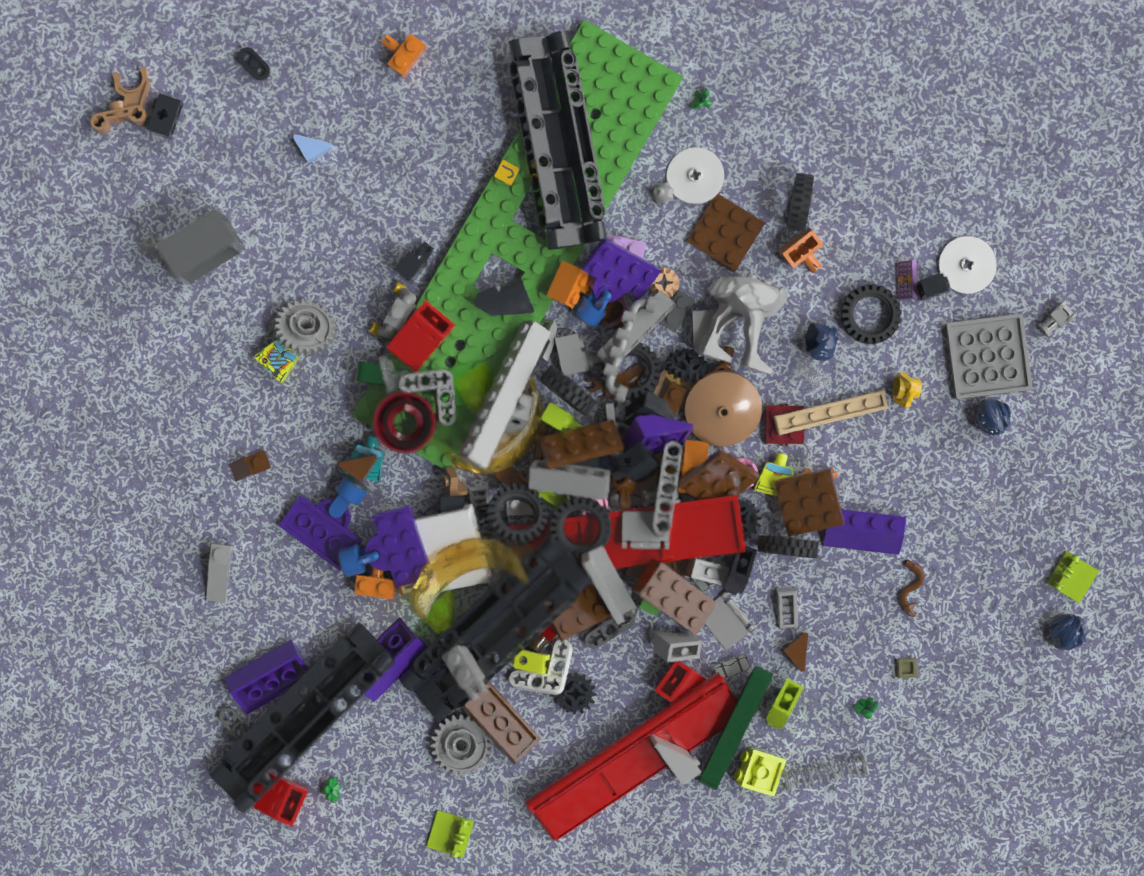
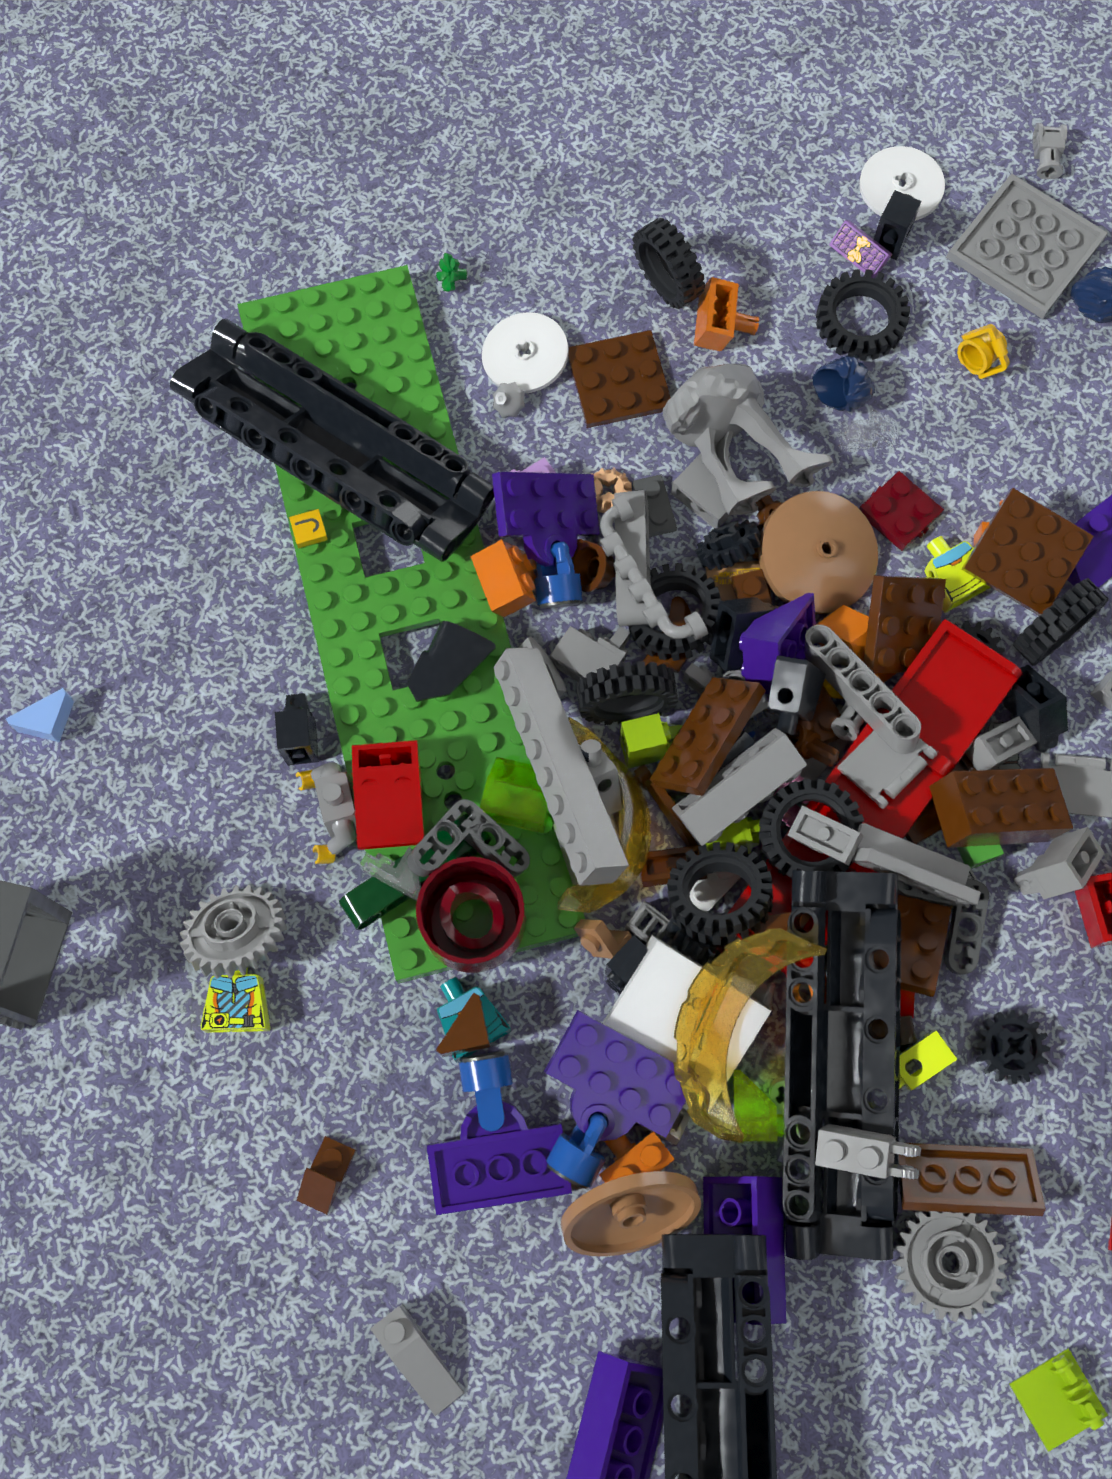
camera: 45 degrees left, 15 degrees down
orange brick [381,33,427,79] -> none
white beam [509,640,573,695] -> none
tan tile [774,390,889,435] -> none
none -> medium nougat dish [560,1171,701,1257]
none -> light grey plate [788,806,864,866]

